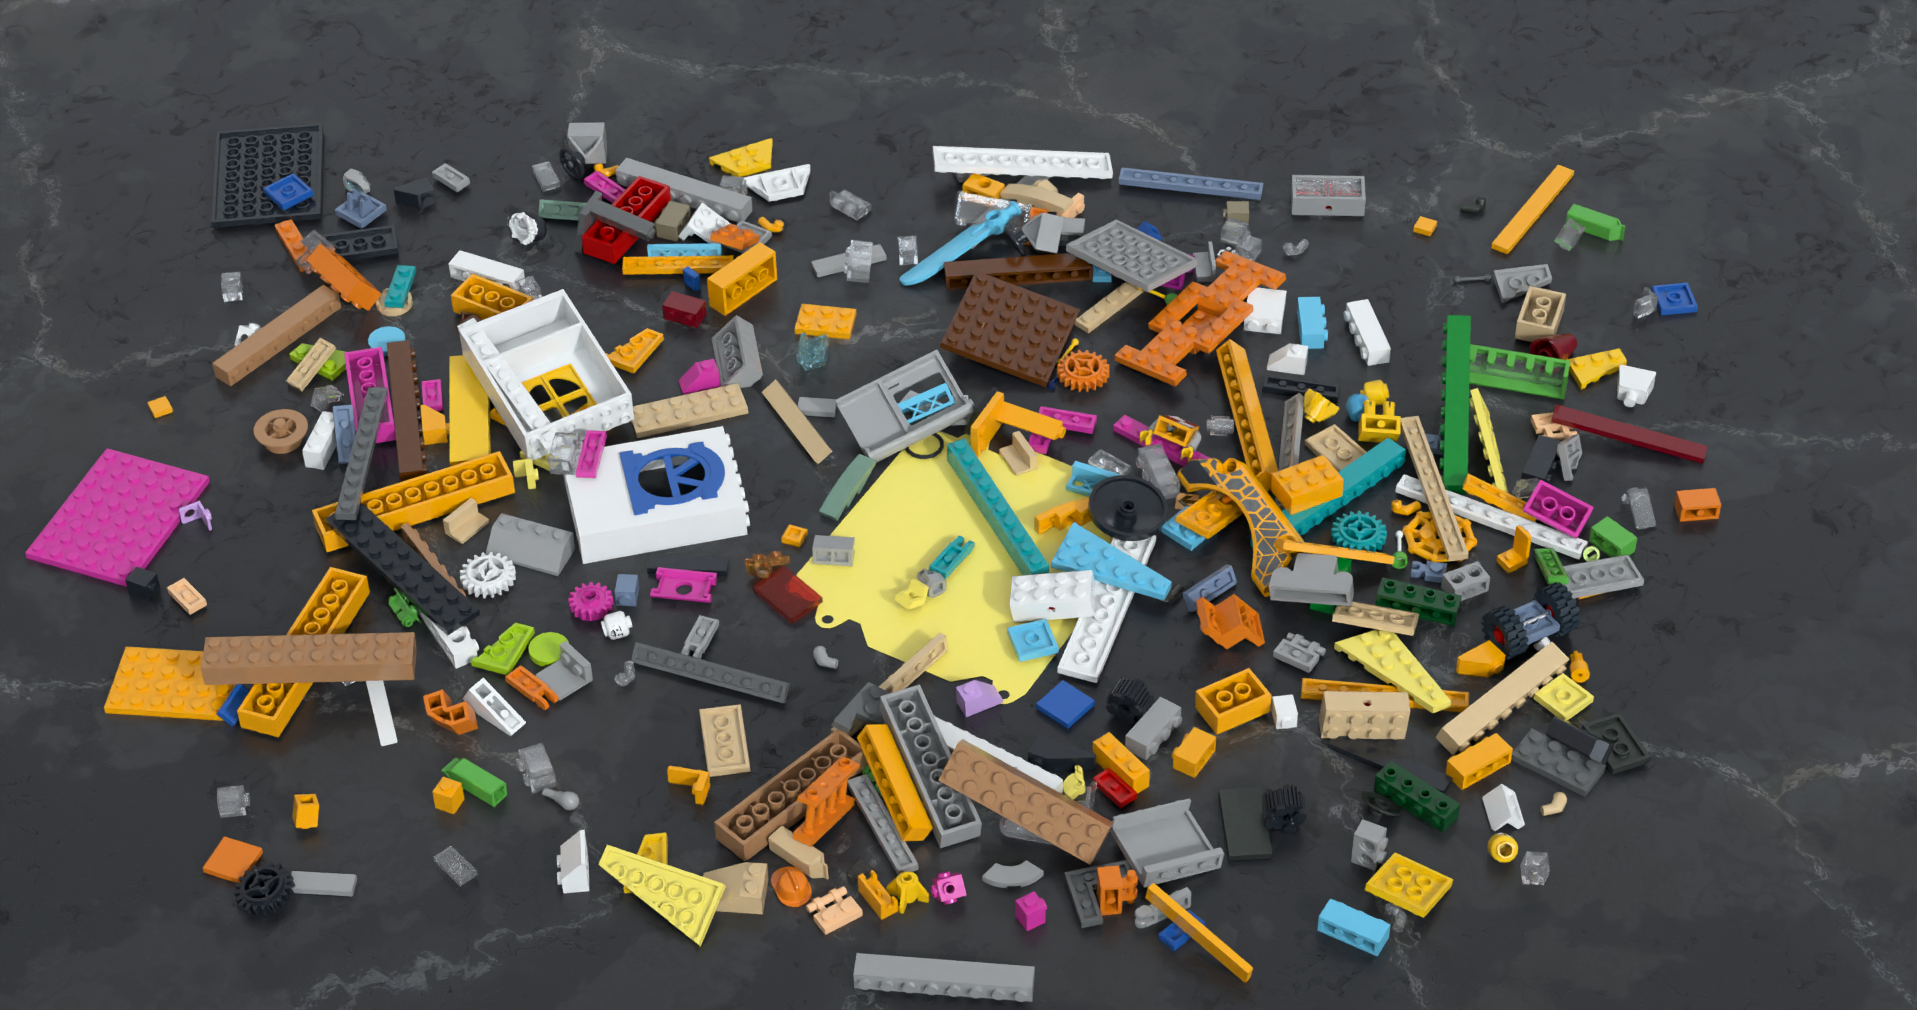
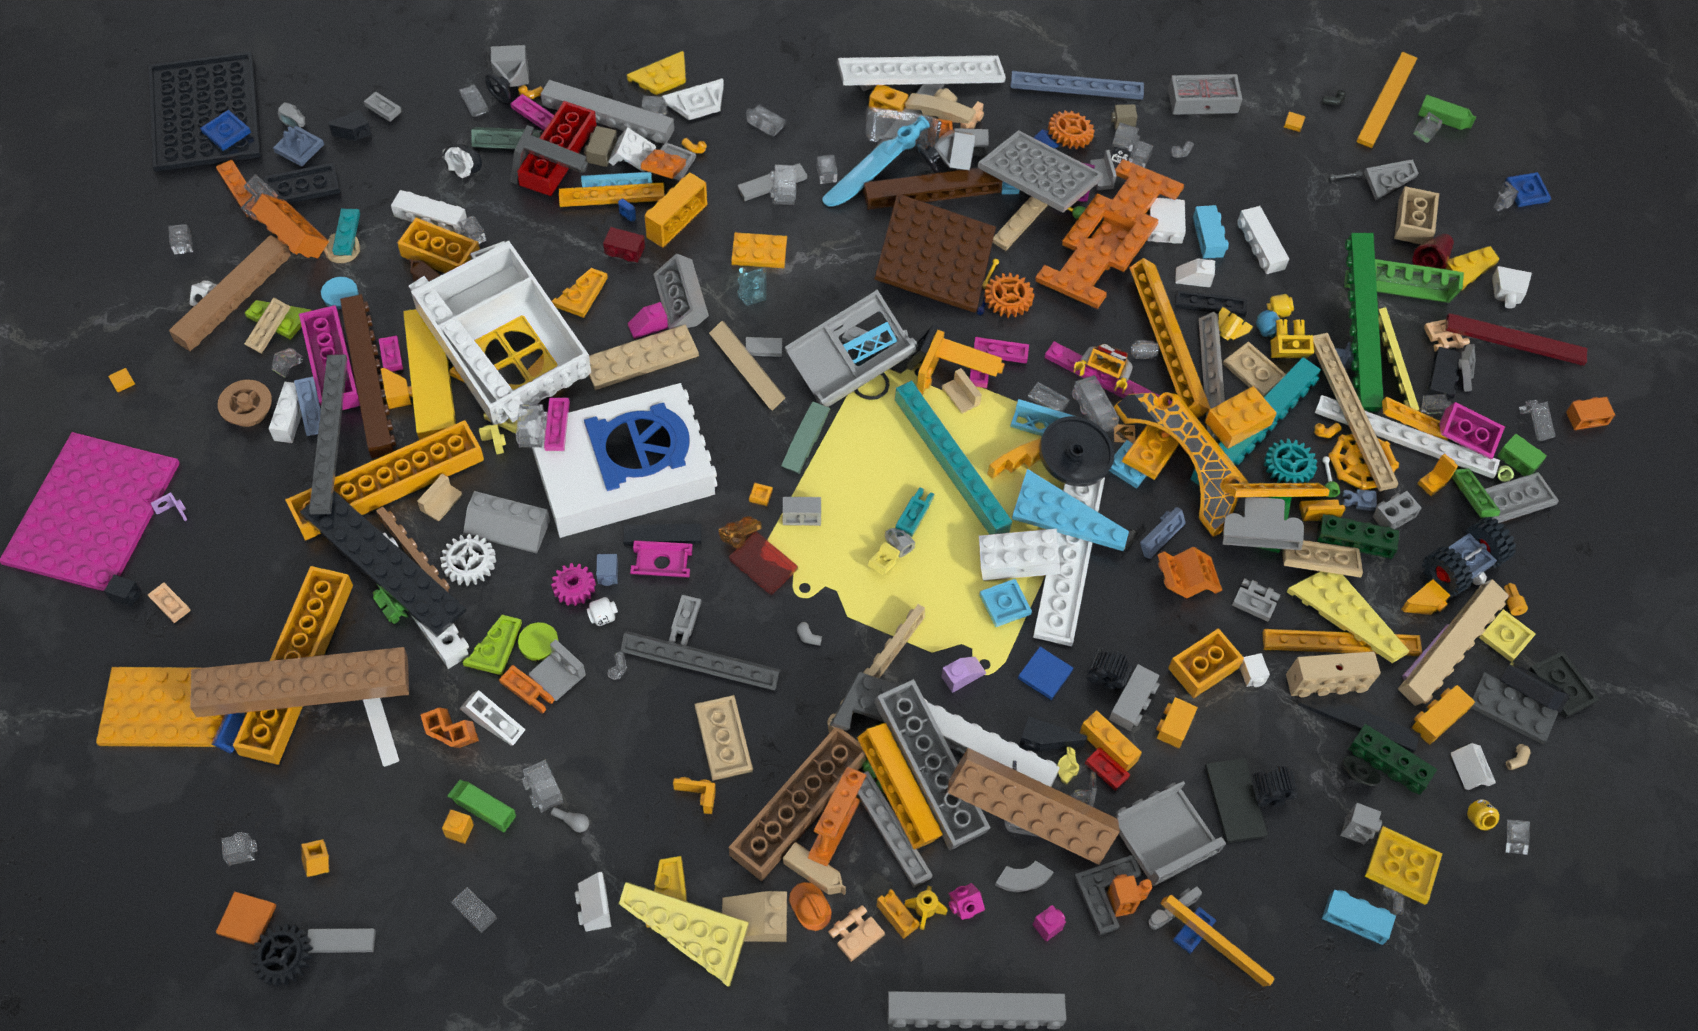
camera: 10 degrees left, 15 degrees up
none -> orange gear [1047,110,1095,149]
none -> light orange panel [1299,500,1345,521]

